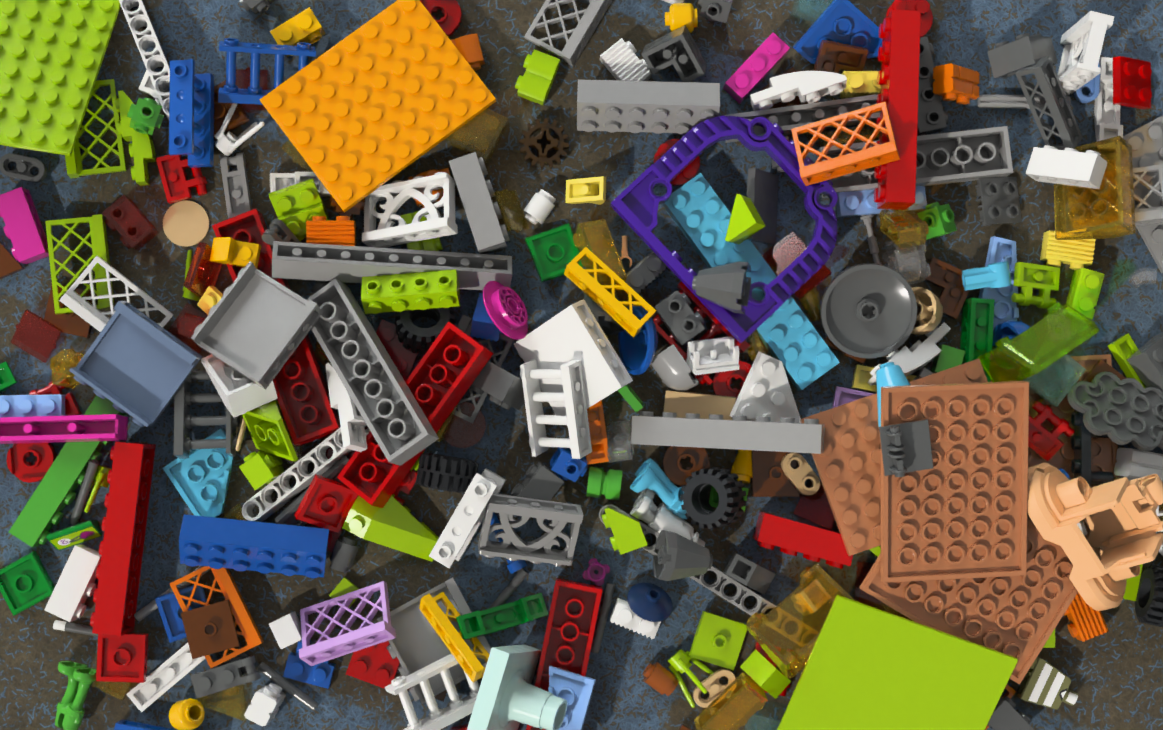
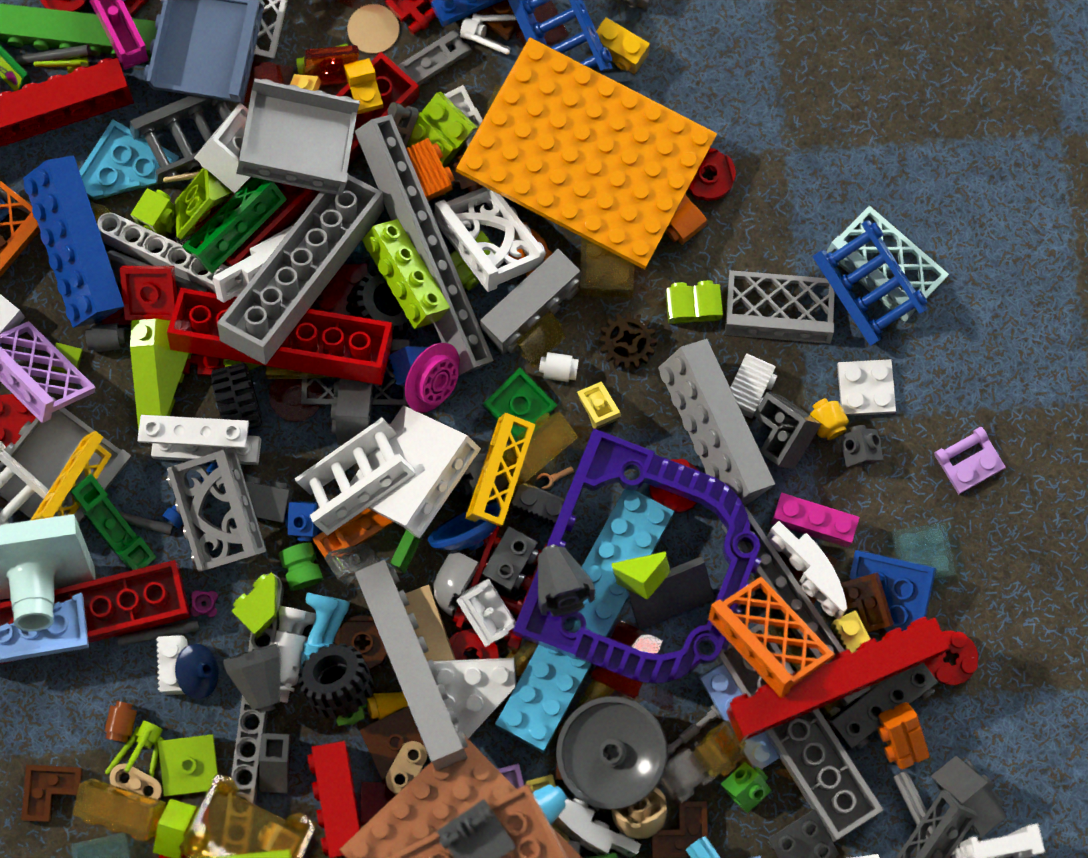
camera: 60 degrees right, 10 degrees down
none -> green fence [182,177,287,273]

